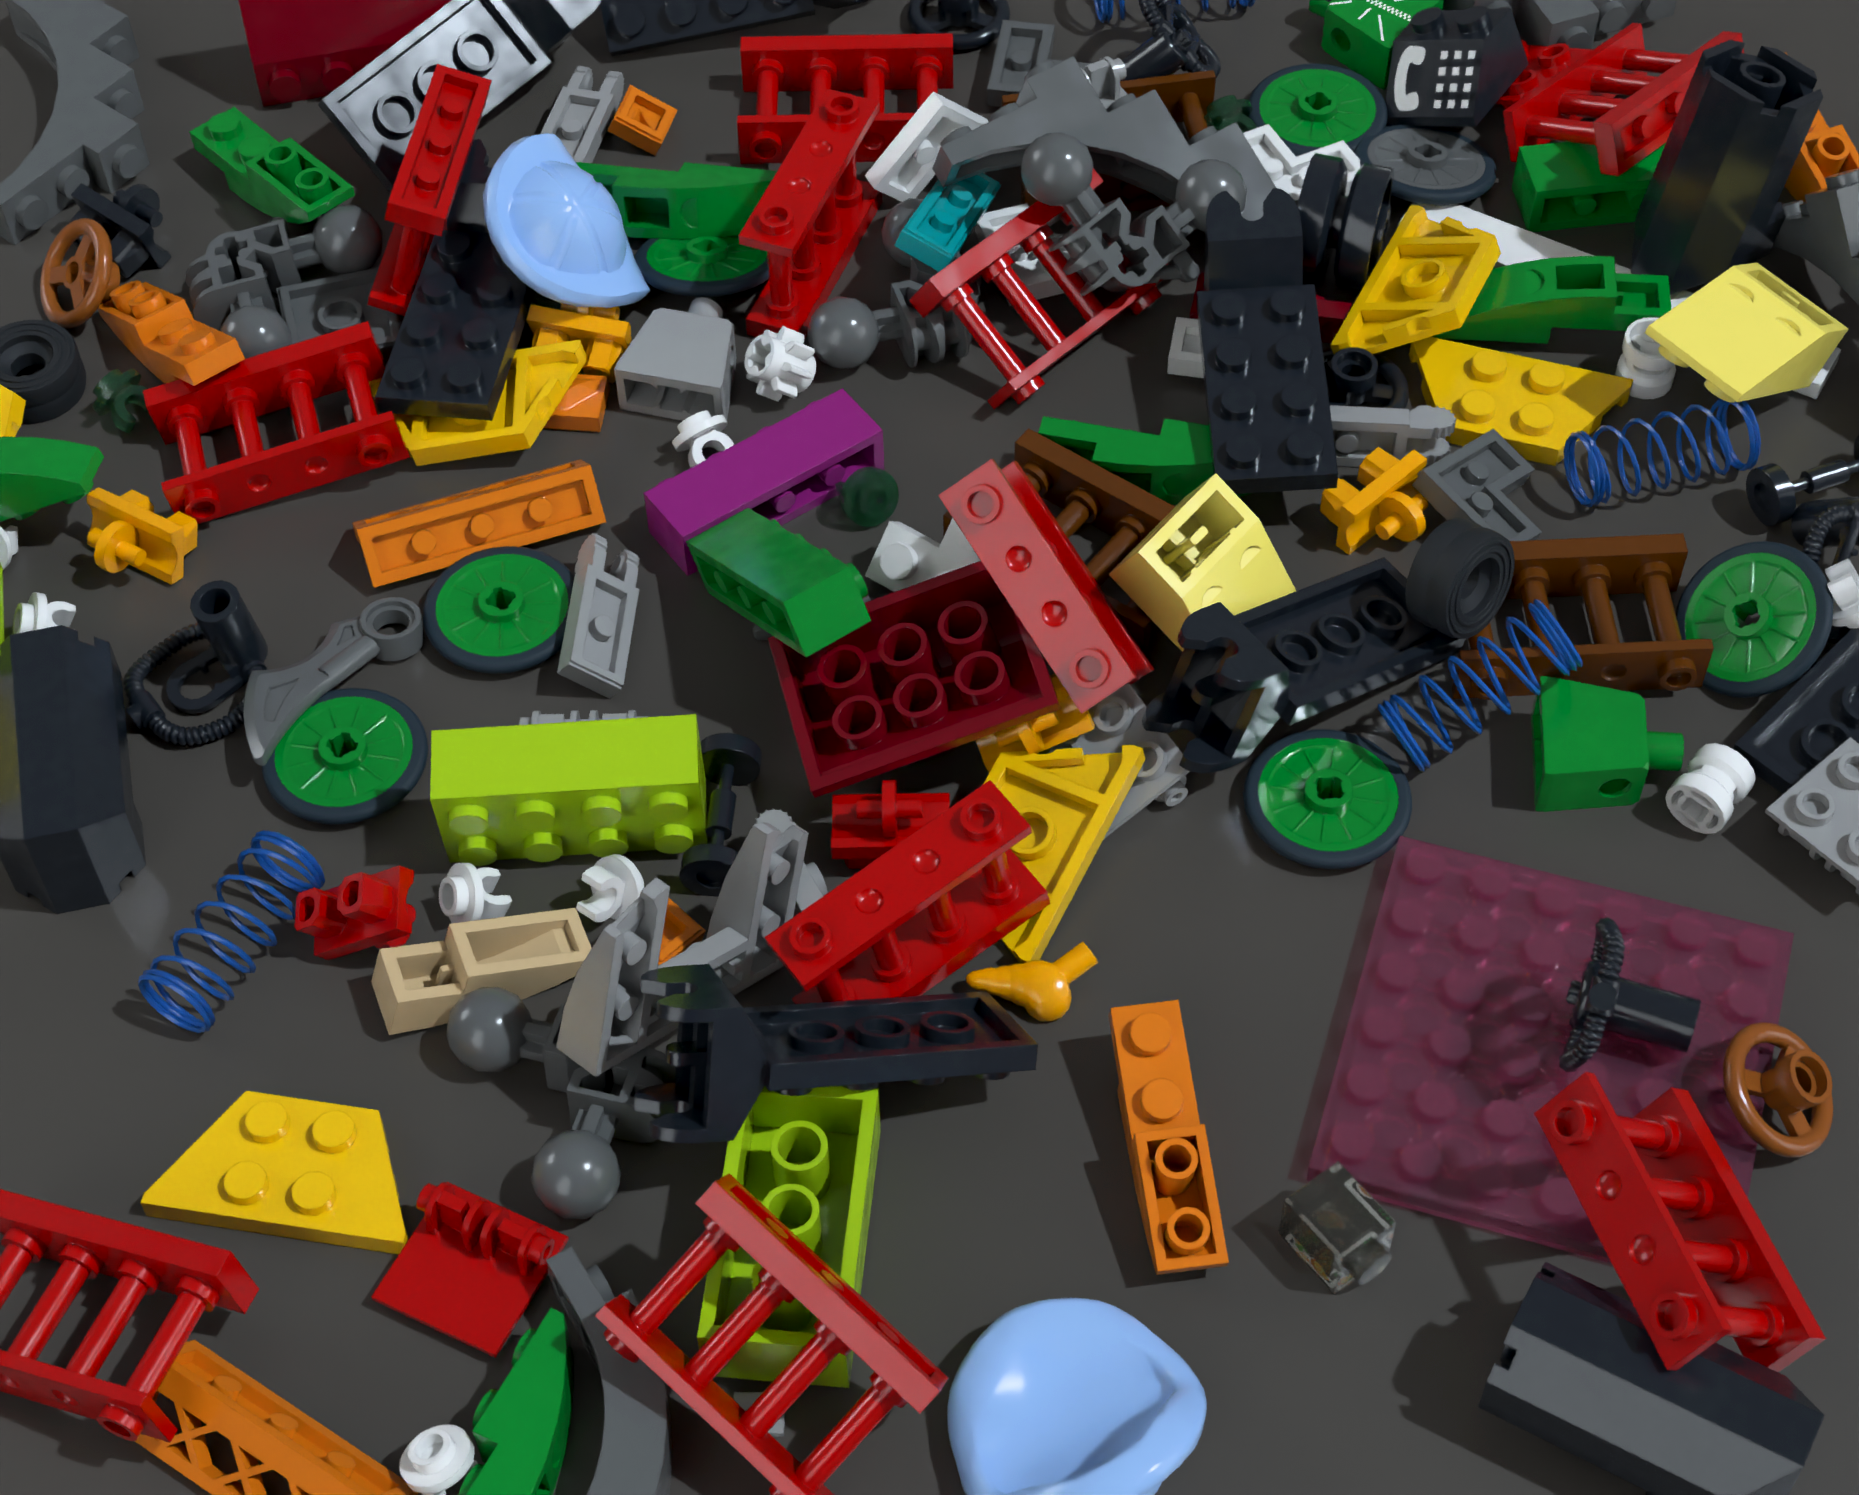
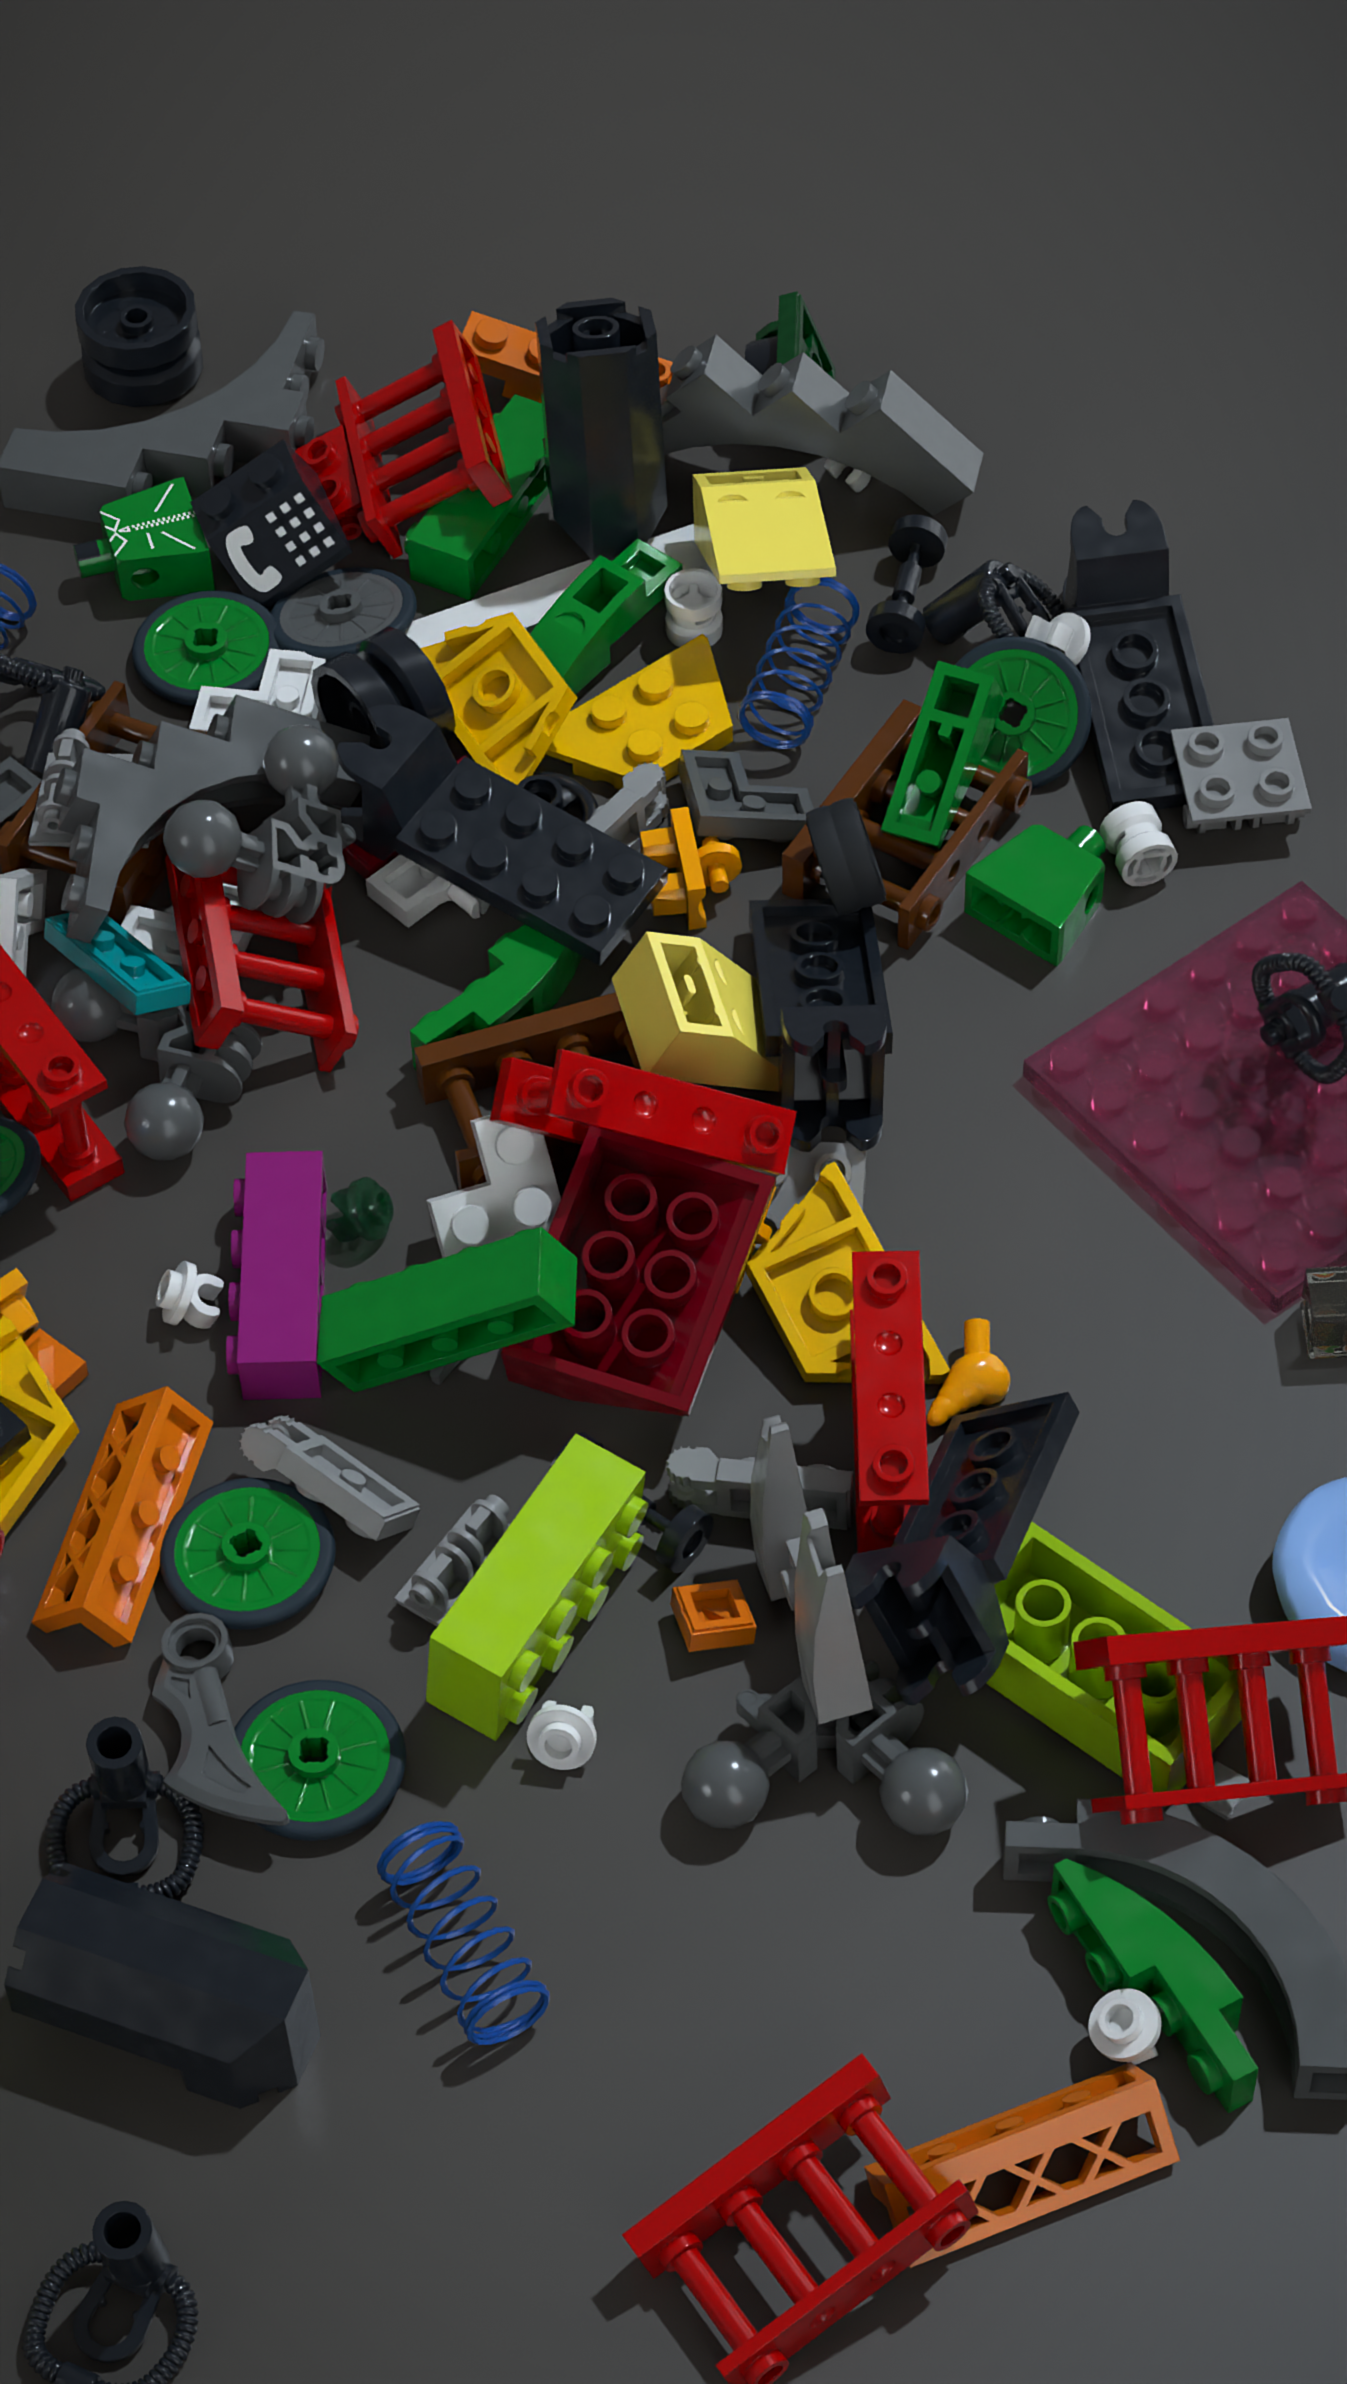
camera: 55 degrees left, 0 degrees up
yellow wing [140,1091,409,1255] -> none
red hips [295,865,416,960] -> none
tan slope [371,908,592,1035] -> none
red hinge [371,1182,569,1358] -> none
white plate [576,854,644,922] -> none
light grey torso [614,297,737,421] -> none
white gear [744,326,816,402] -> none
red hips [831,780,950,869] -> none
orange slope [1108,1000,1229,1275] -> none
clear green plate [1204,95,1257,133] -> none
green wheel [1243,729,1412,869] -> none
blue piece [1377,599,1583,772] -> none
none -> green slope [881,661,1004,849]

